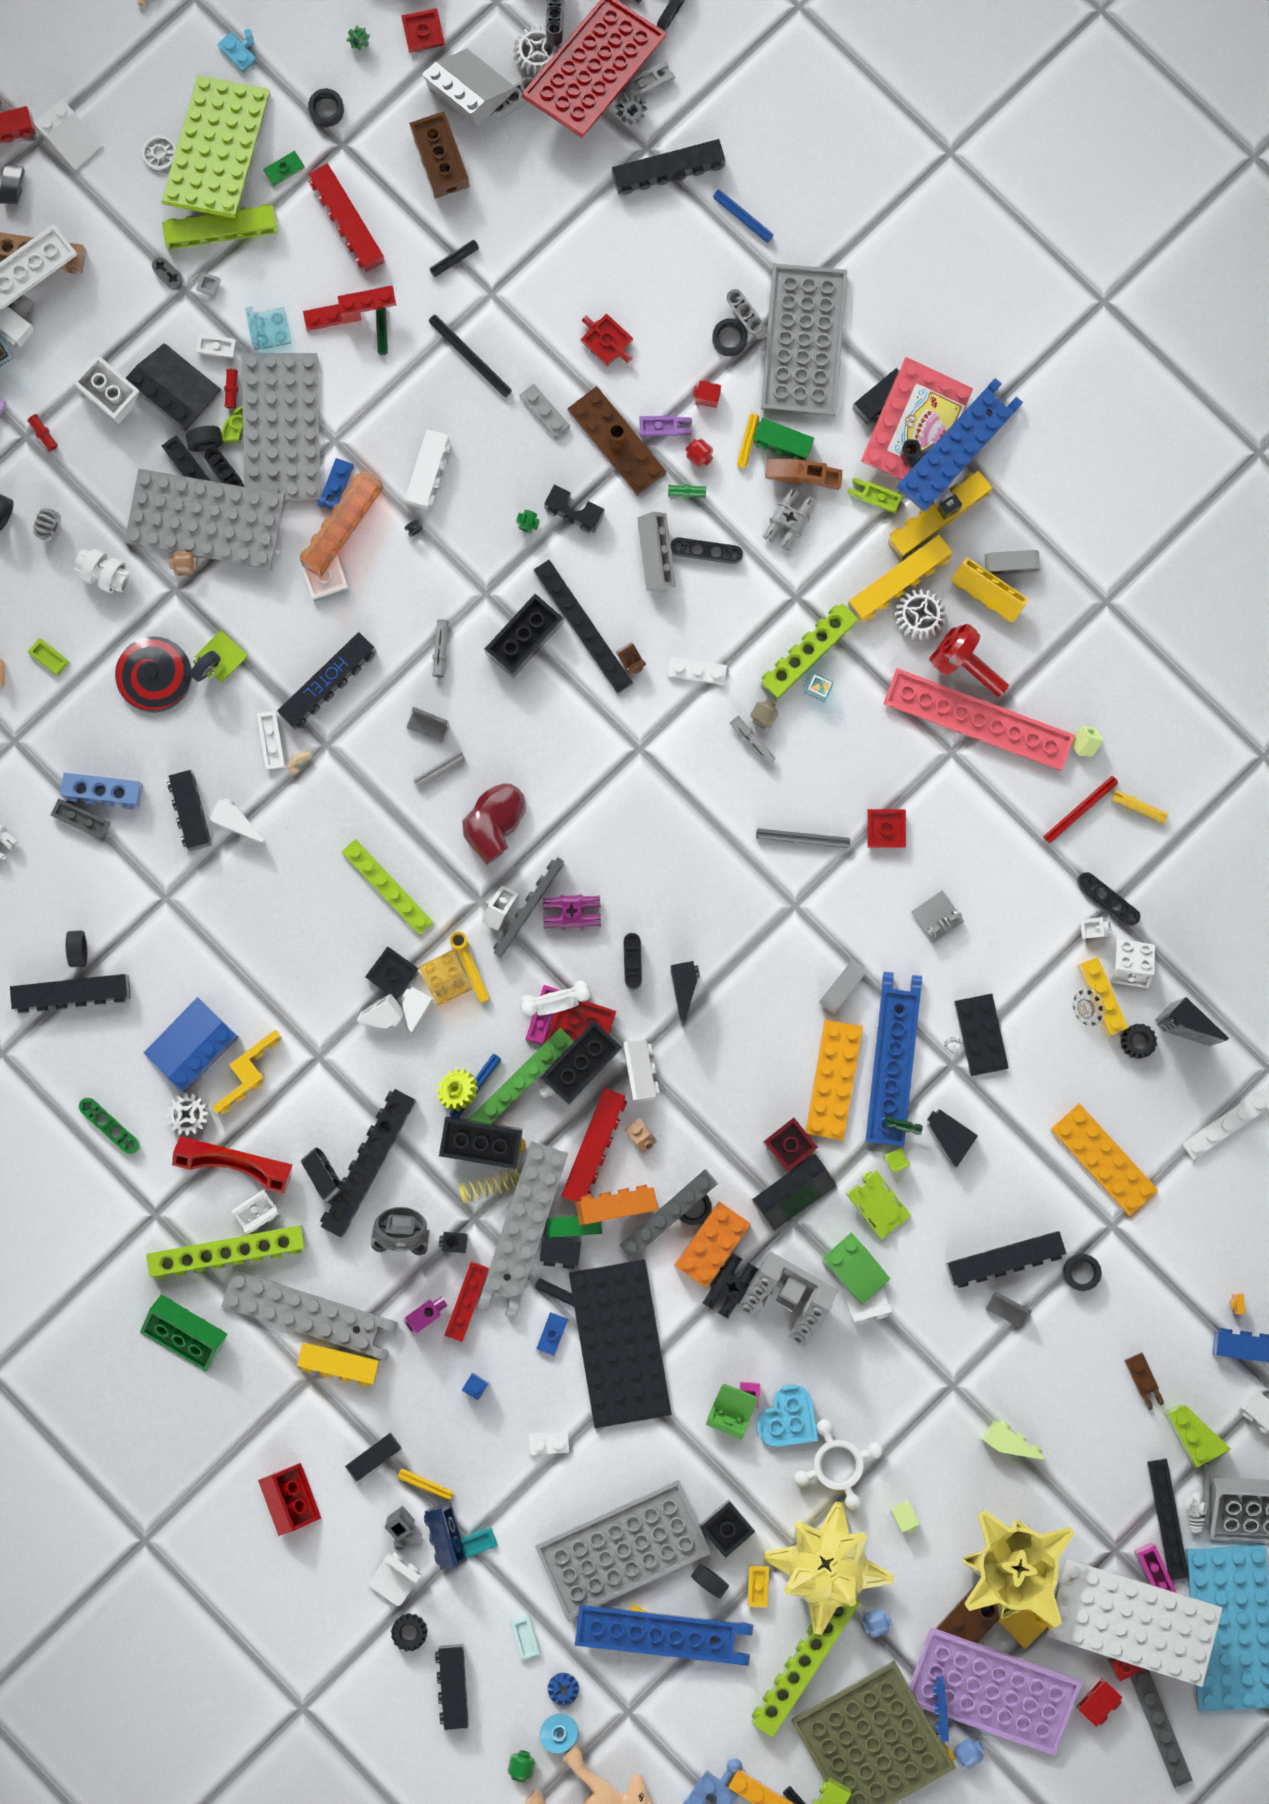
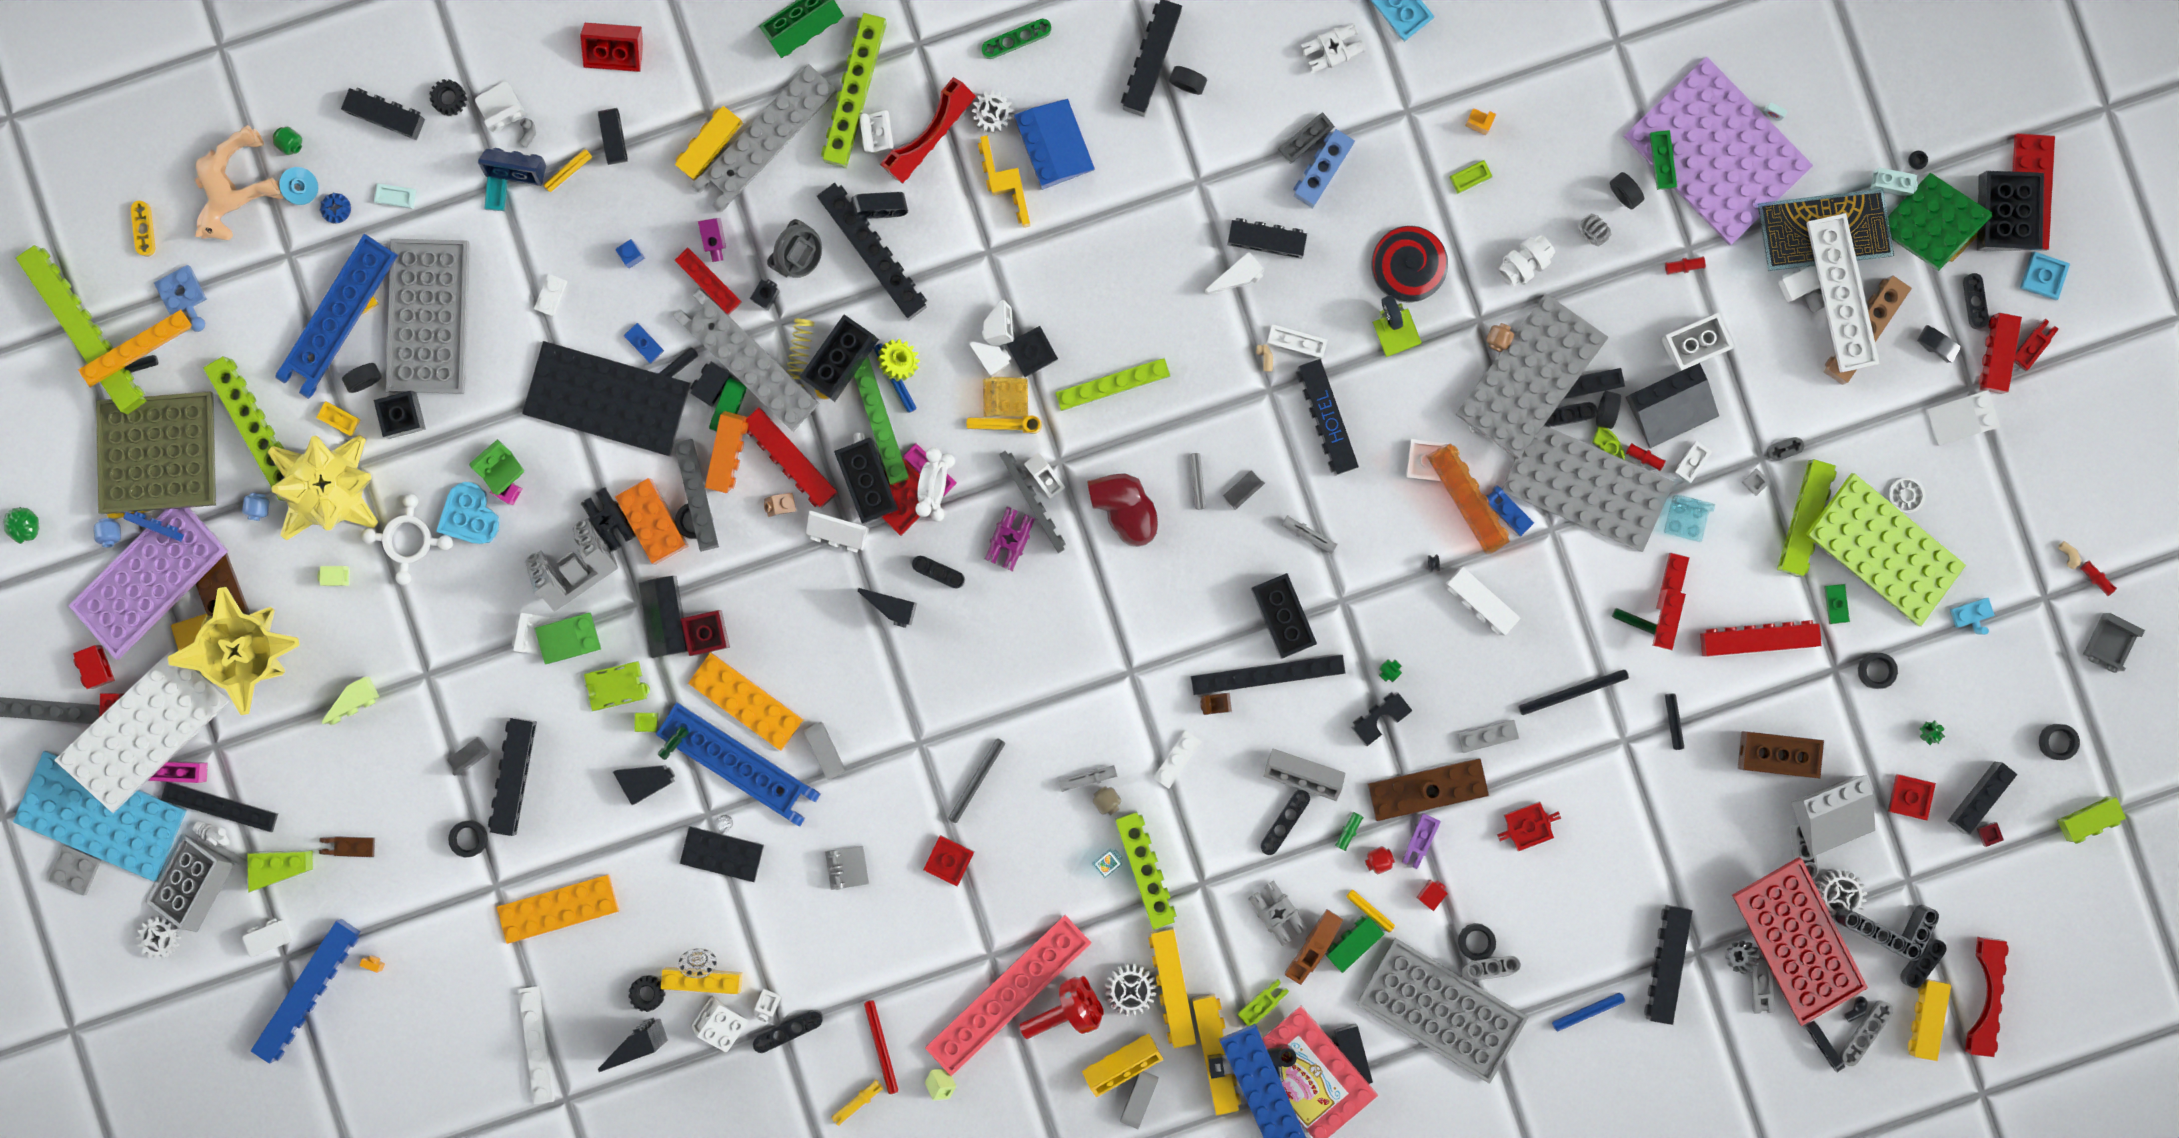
camera: 120 degrees right, 5 degrees up
brick [385,1506,415,1542] -> none

